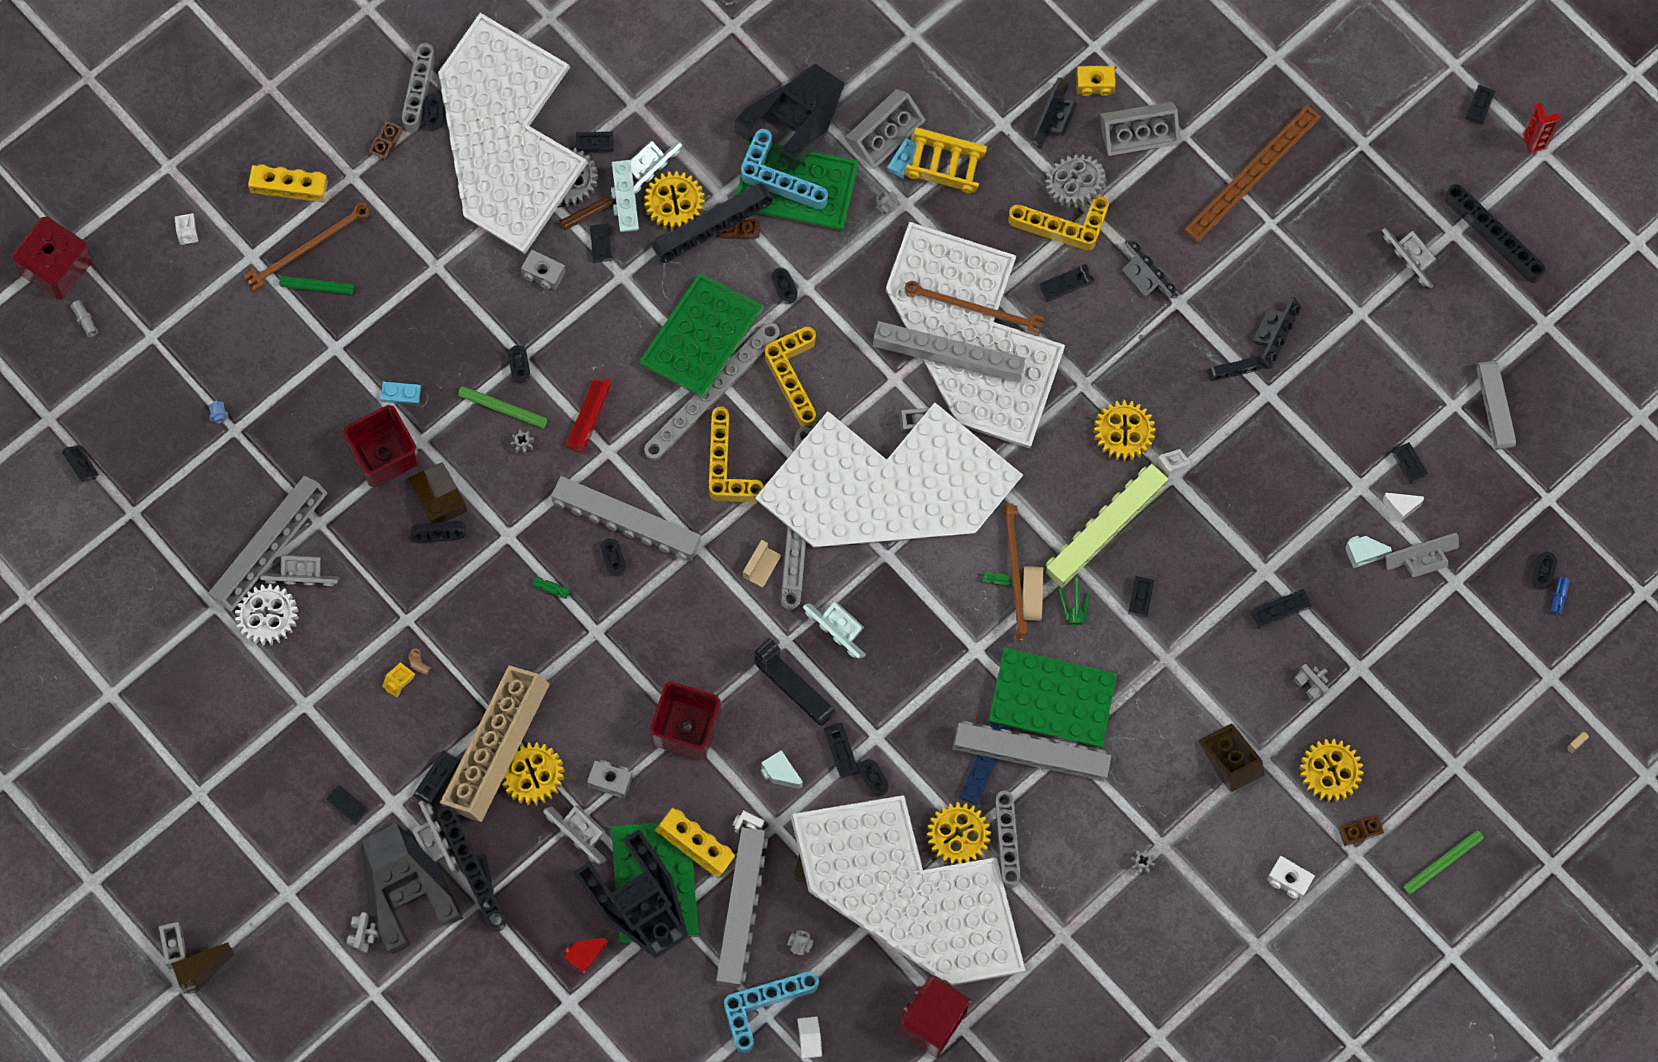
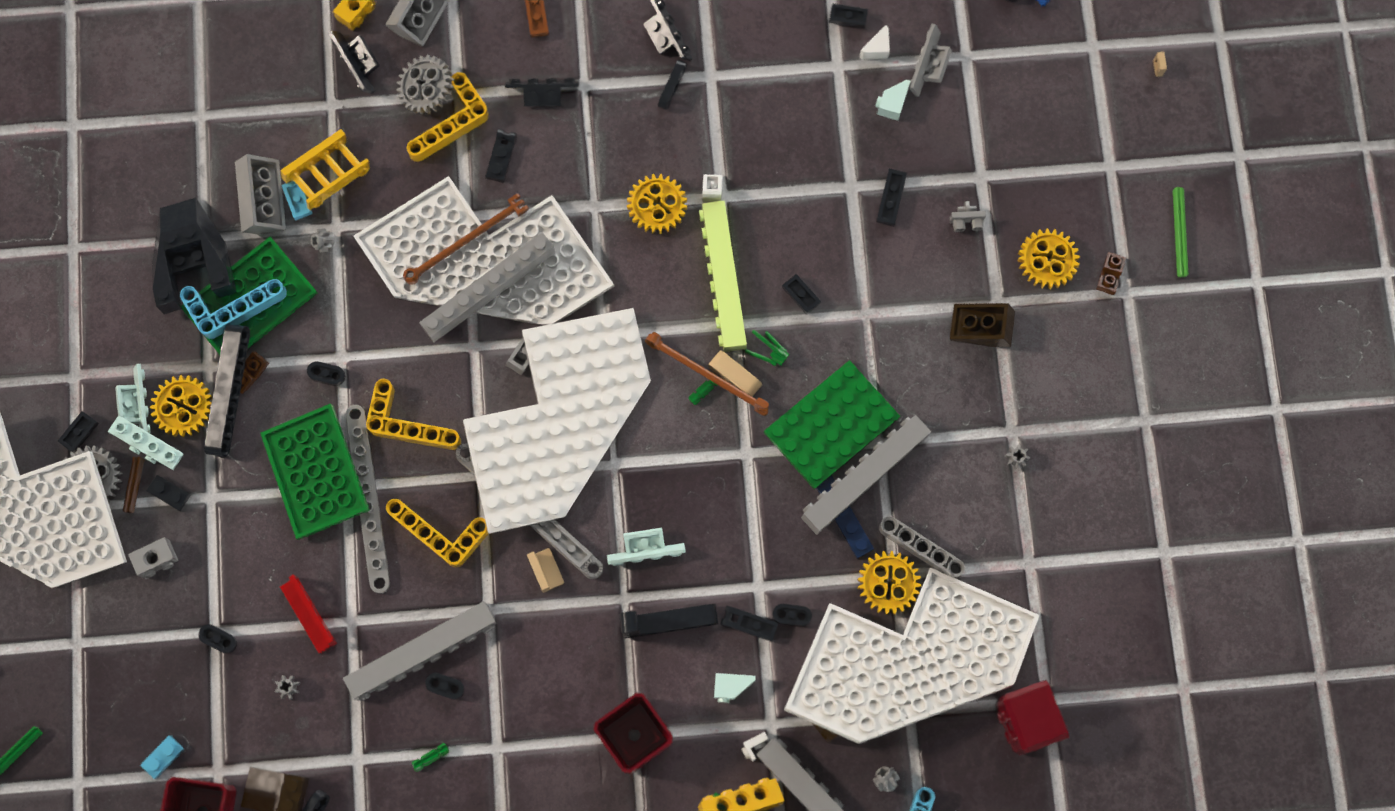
camera: 50 degrees left, 5 degrees up
bright green axle [458,386,547,428] -> none
white brick [1267,856,1315,899] -> none

